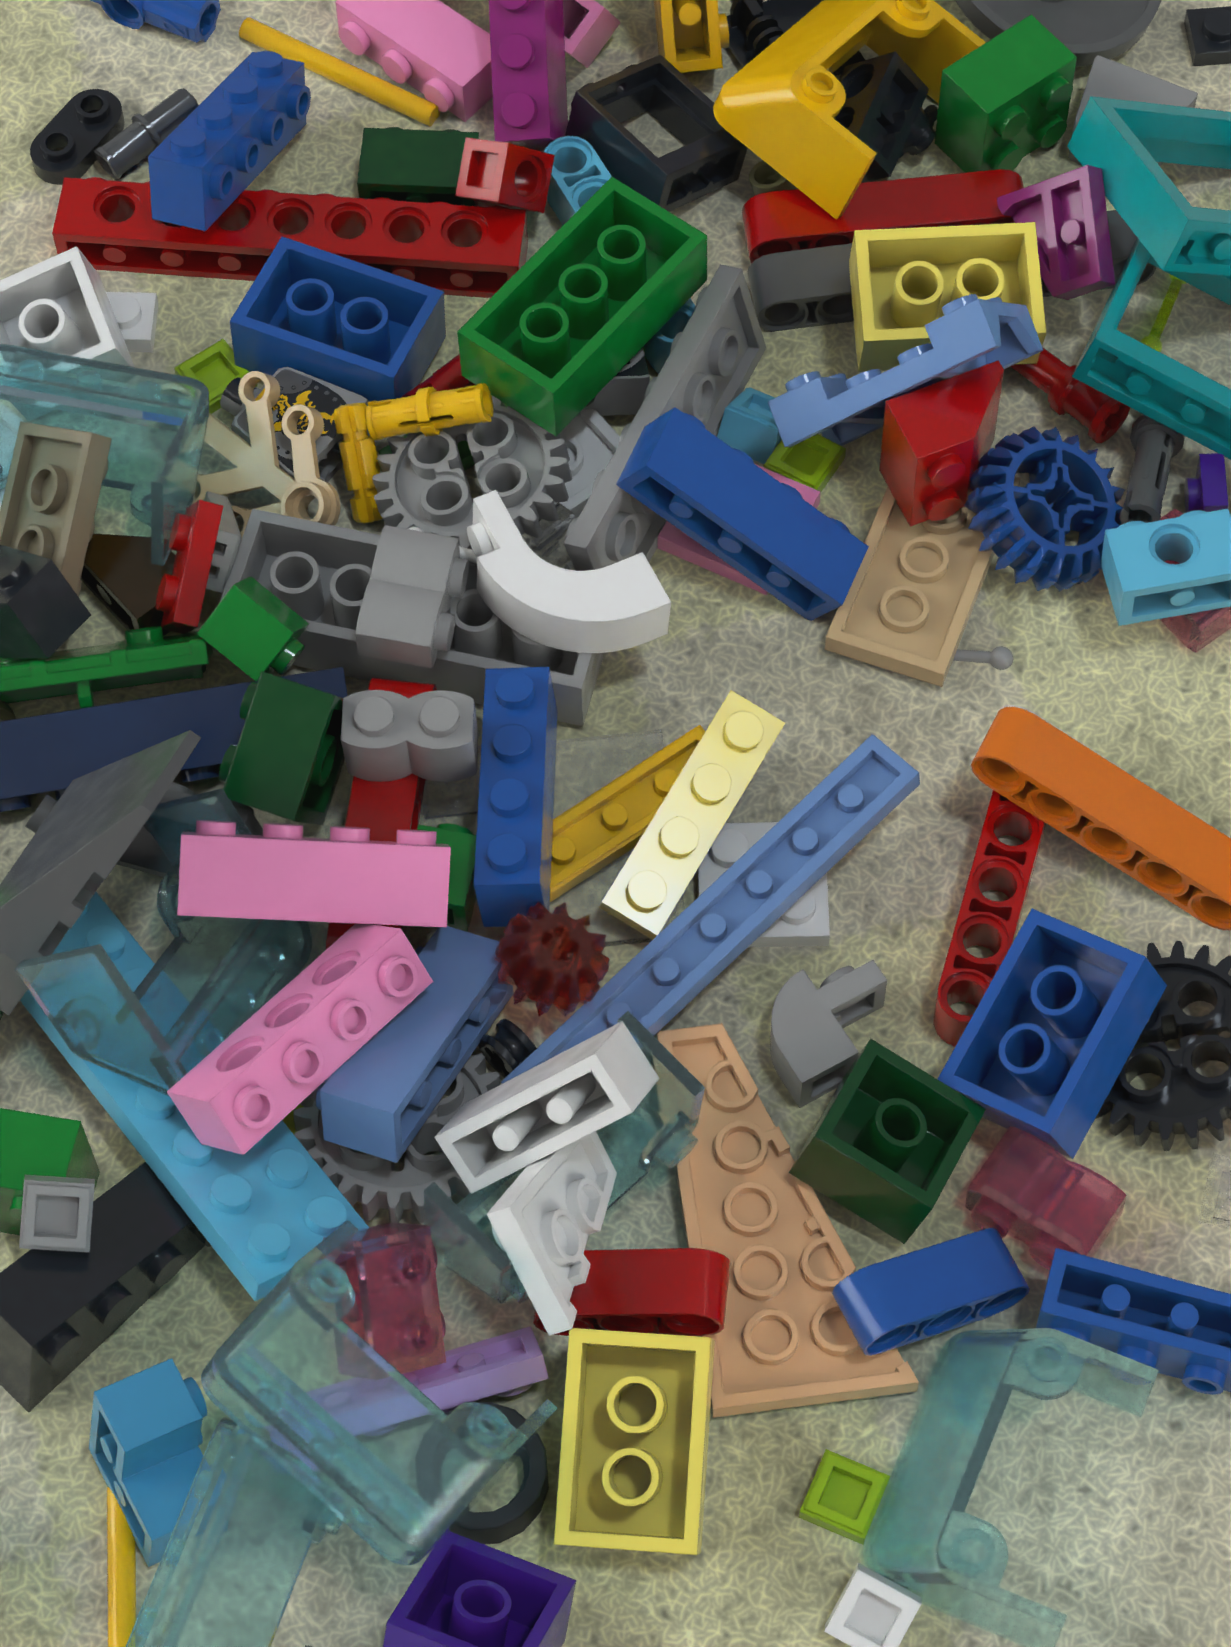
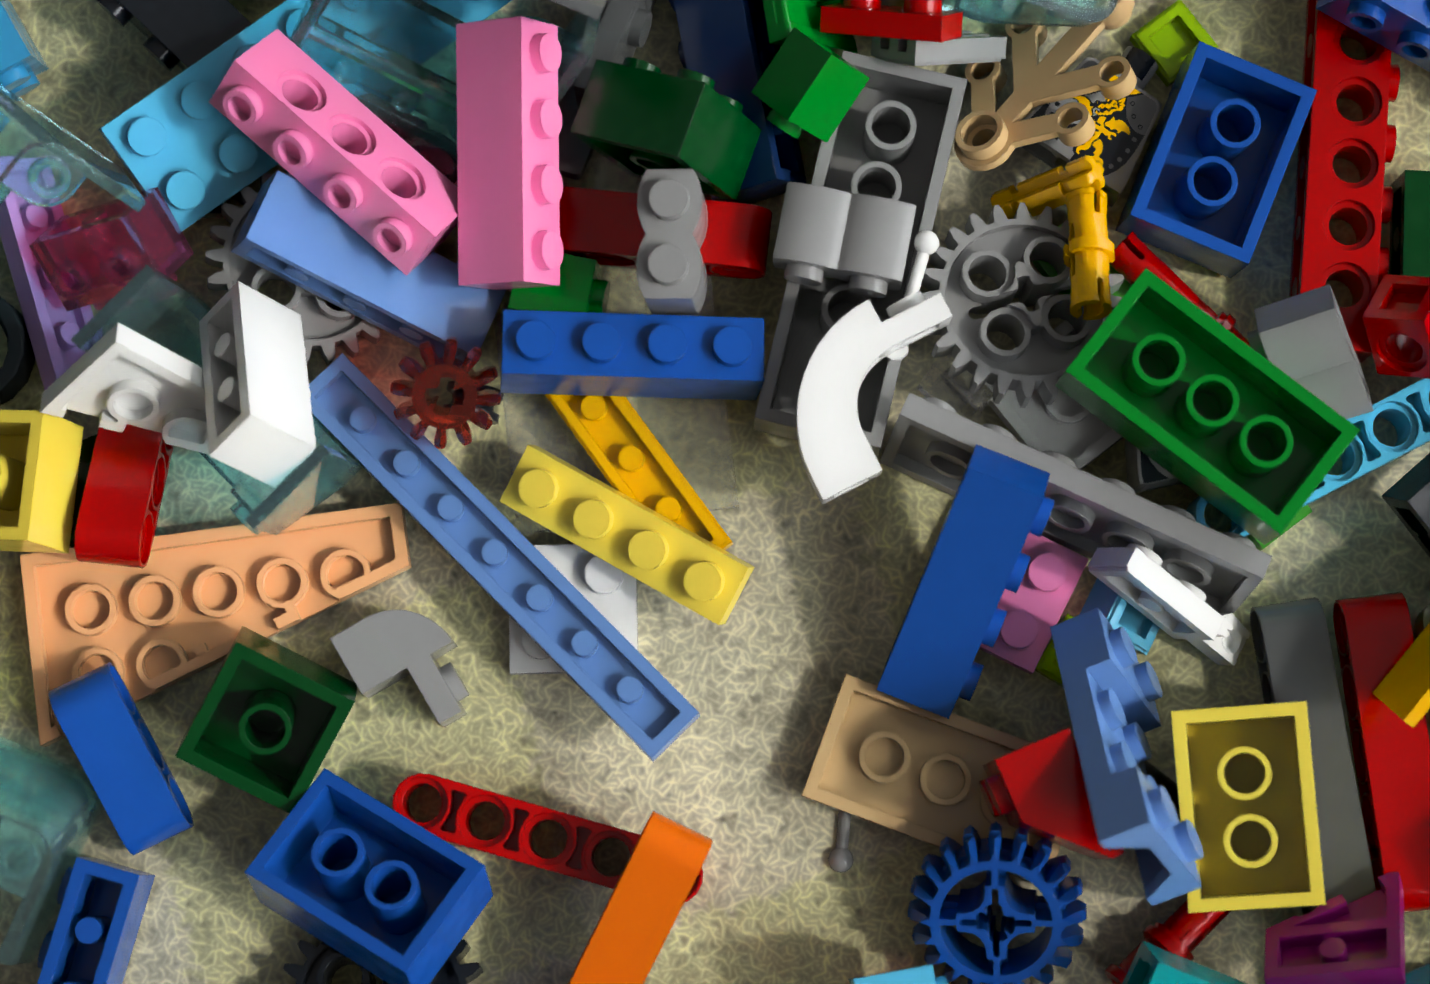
camera: 90 degrees right, 20 degrees up
black bush [478,1019,537,1079] -> none
clear pink brick [965,1126,1127,1270] -> none
none -> white hinge [1088,543,1251,666]
none -> light grey brick [1247,284,1374,420]

